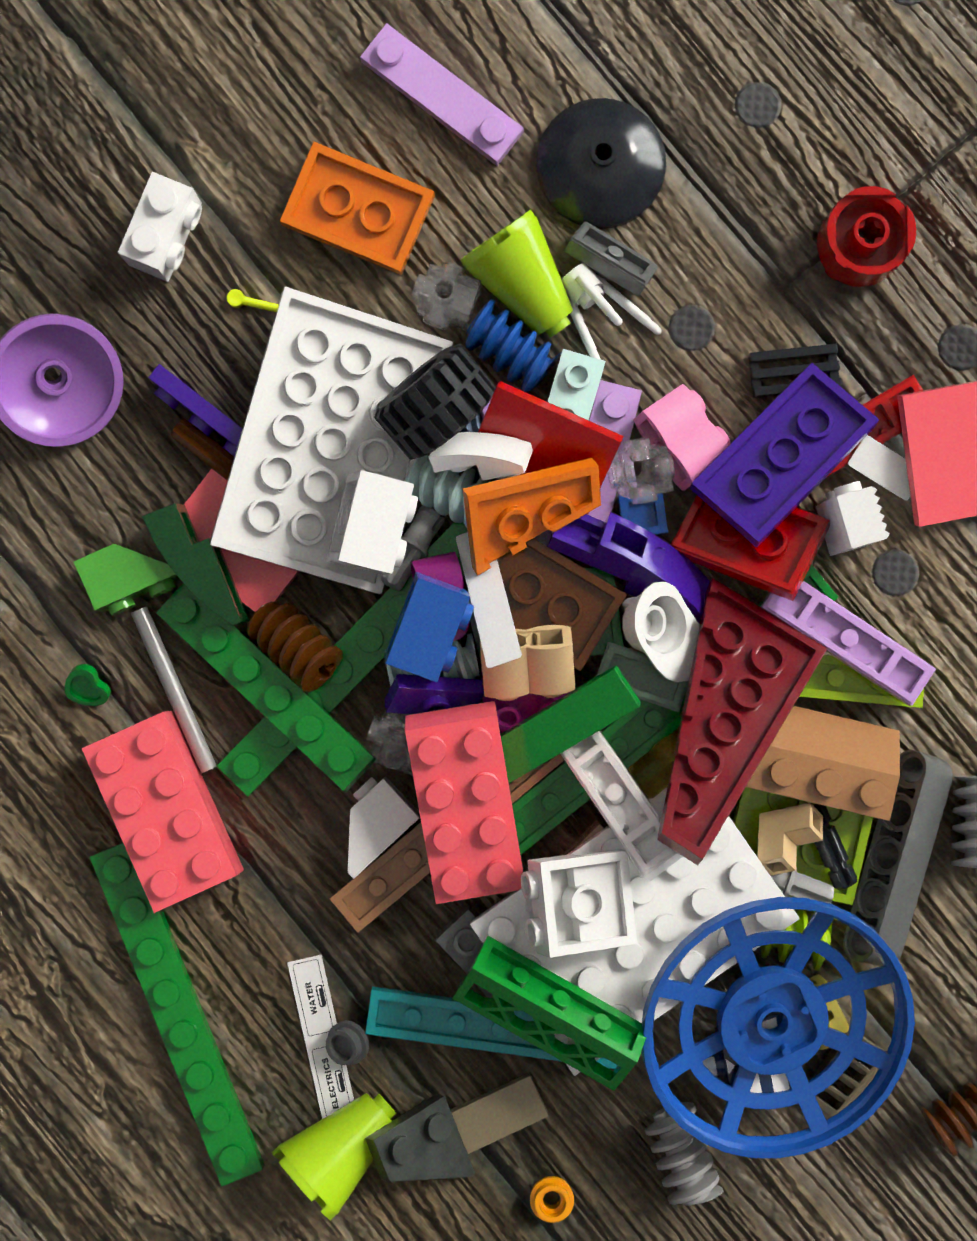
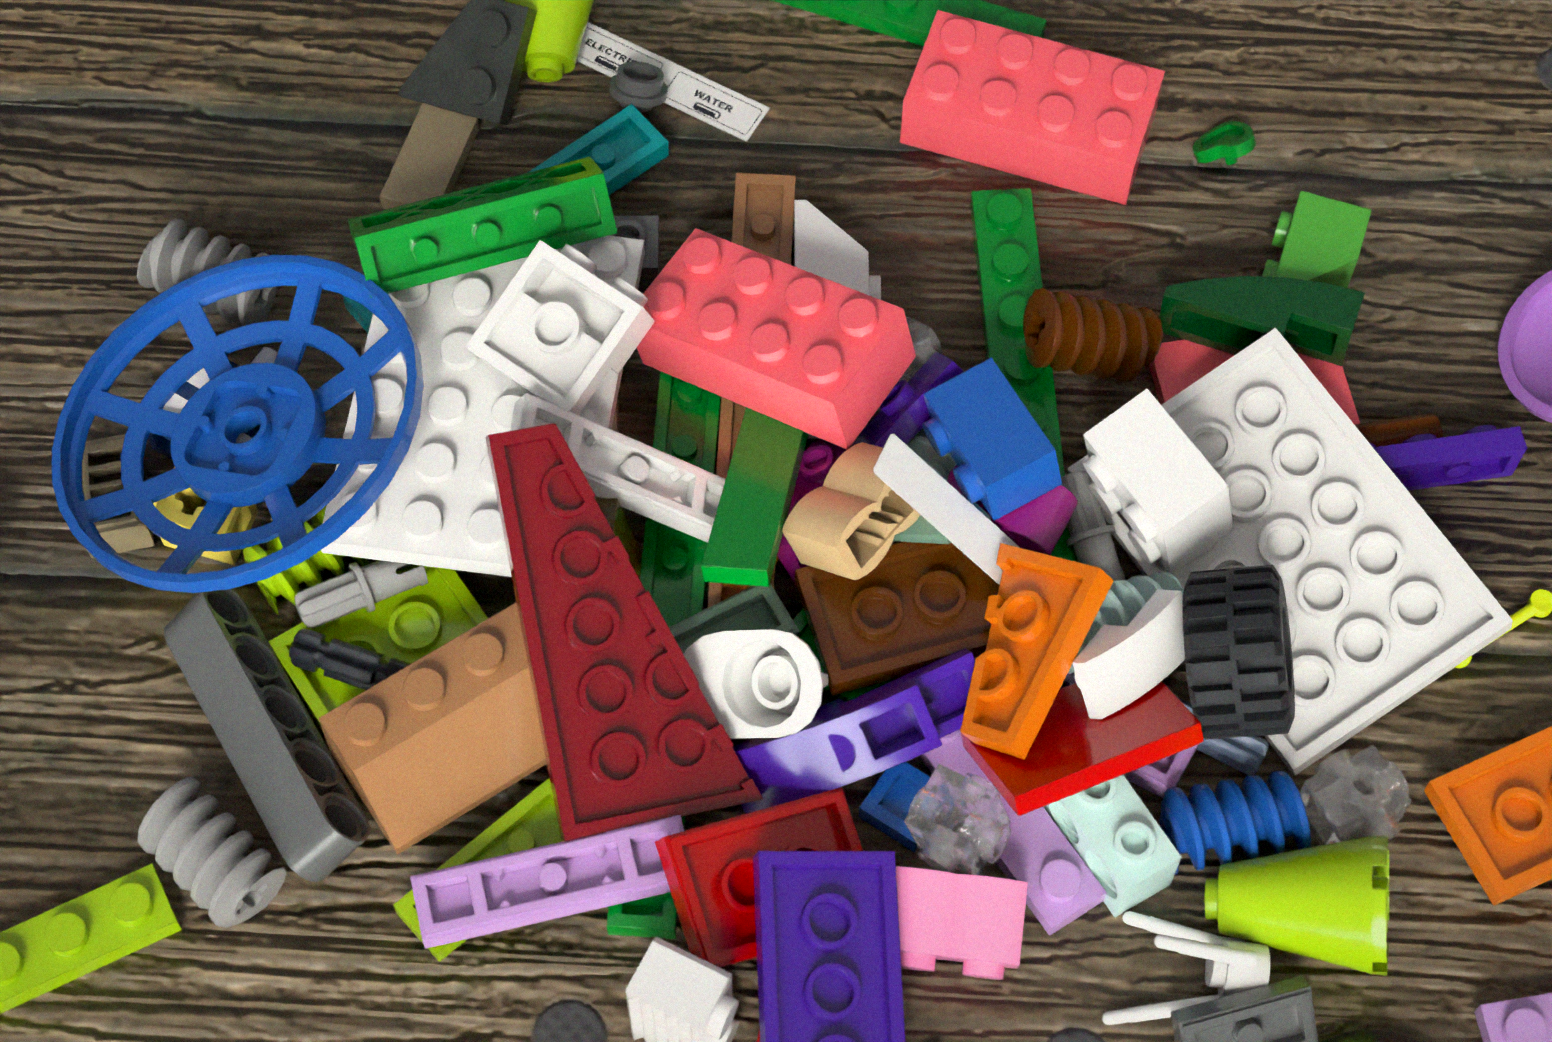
camera: 130 degrees right, 25 degrees down
light grey bar [131,607,217,774] -> none
green plate [156,583,377,792] -> none
light orange plate [530,1176,574,1223] -> none
tan piece [758,803,823,876] -> none

